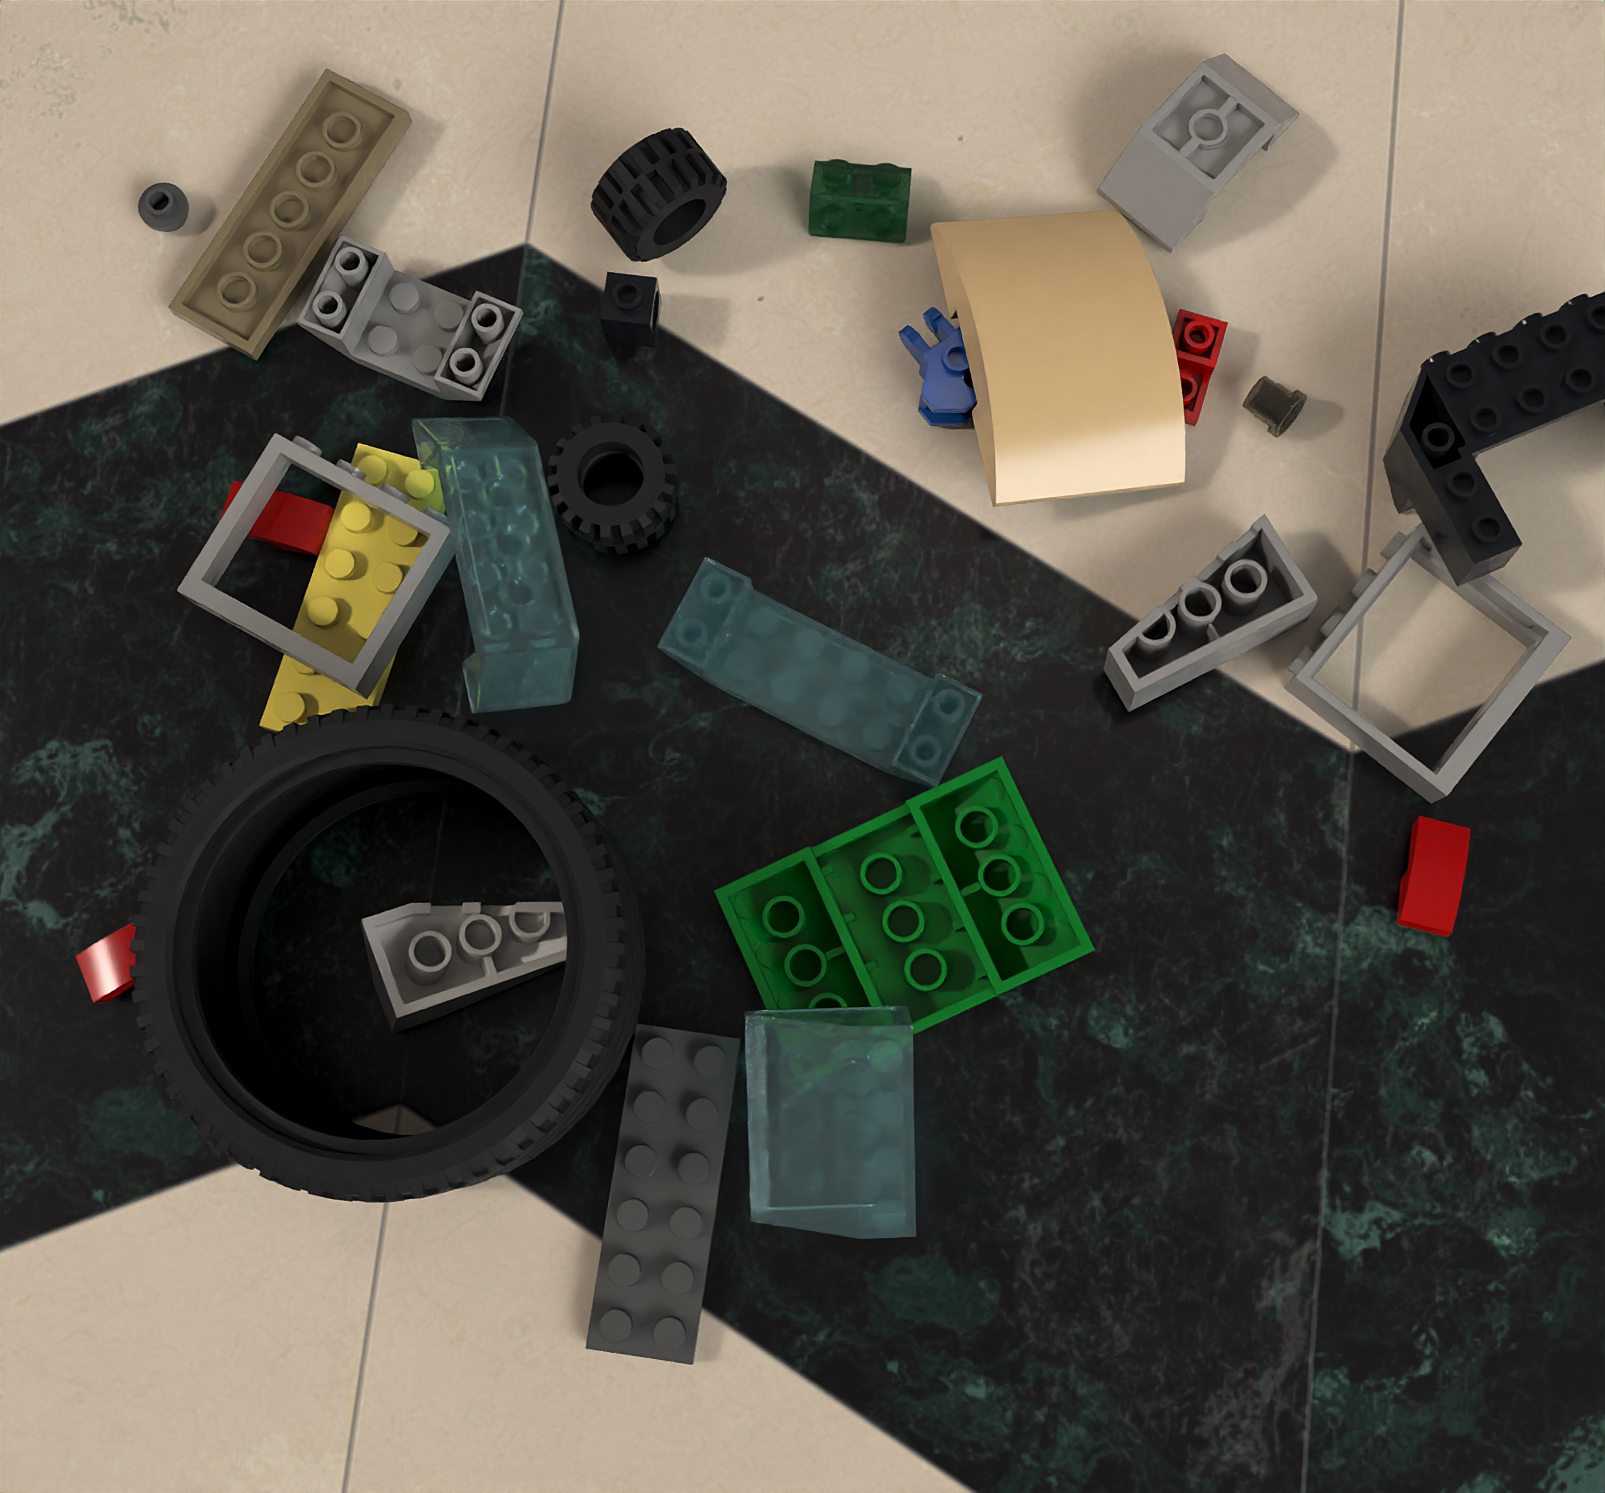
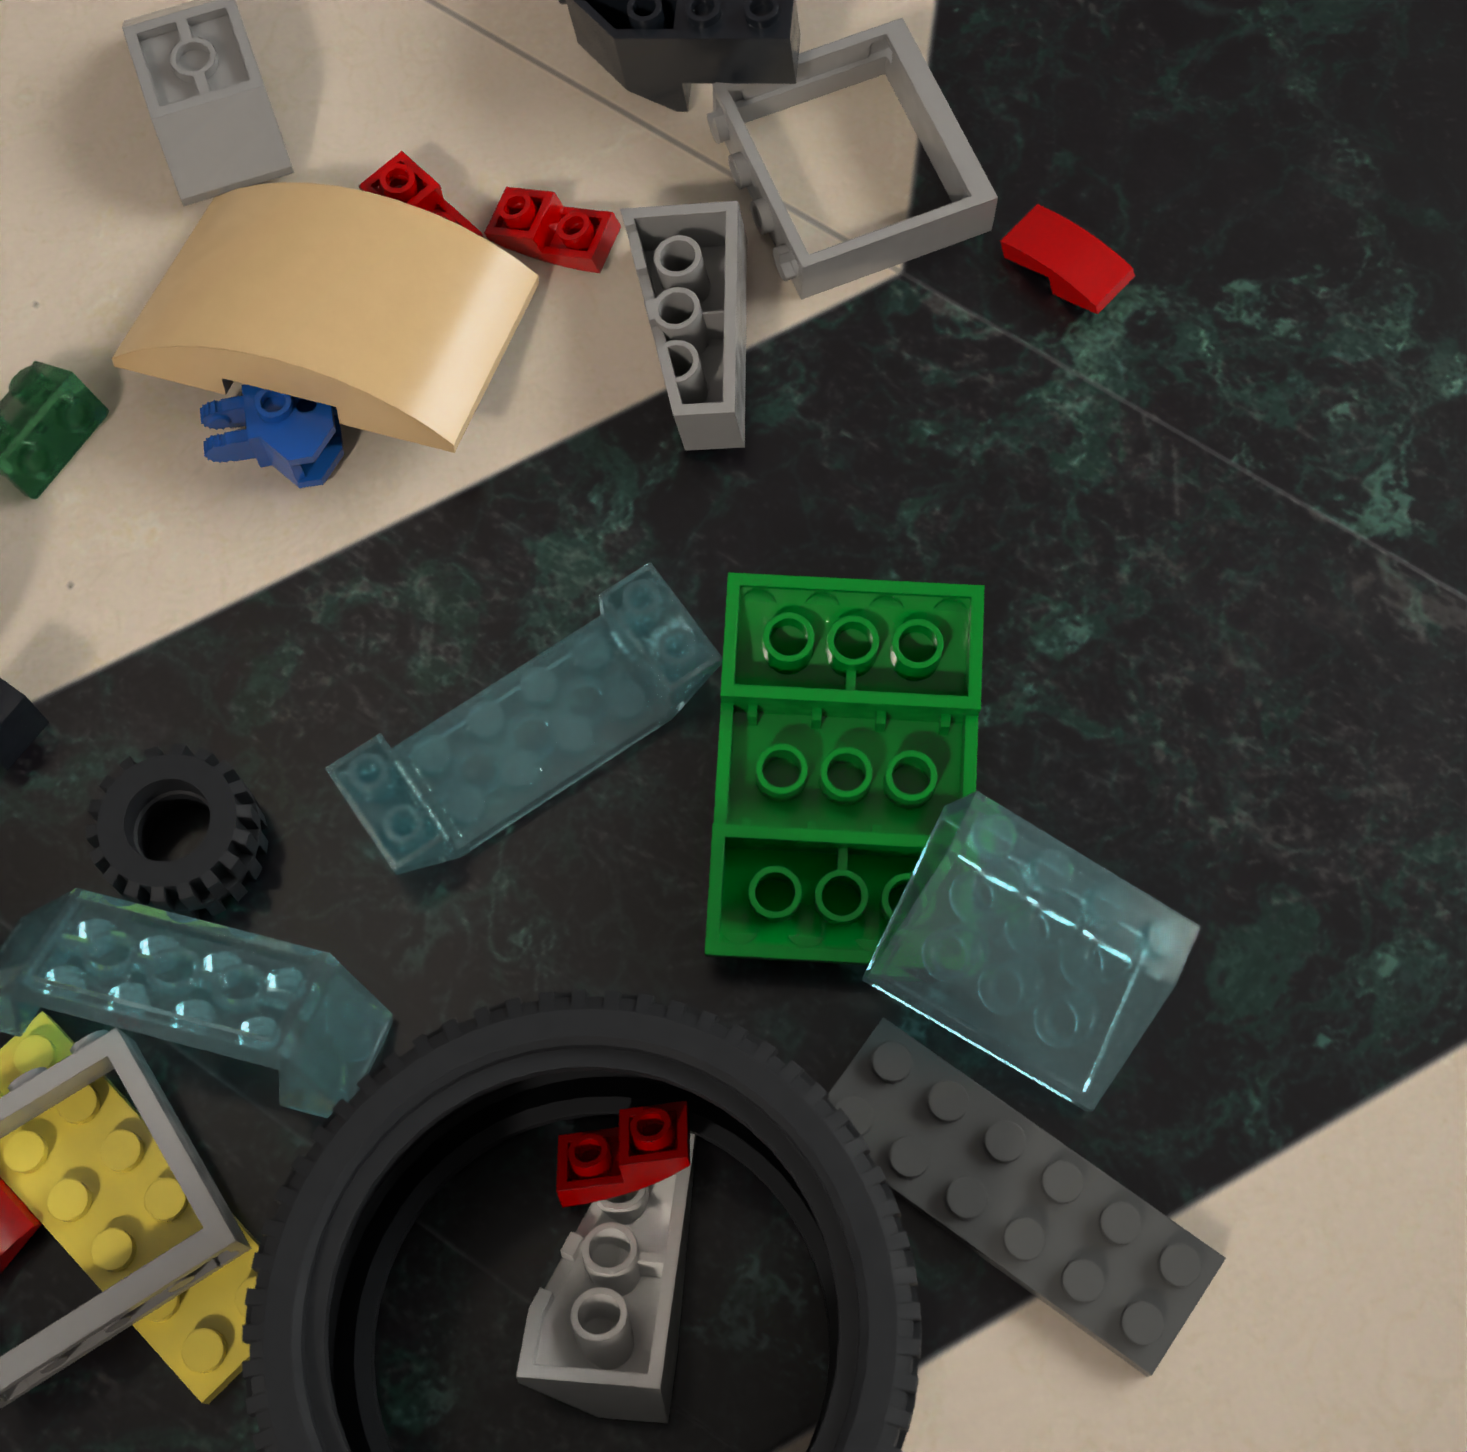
camera: 65 degrees left, 10 degrees down
clear smoke piece [1243,376,1307,438] -> none
none -> red slope [484,187,621,273]
none -> red slope [556,1101,690,1208]

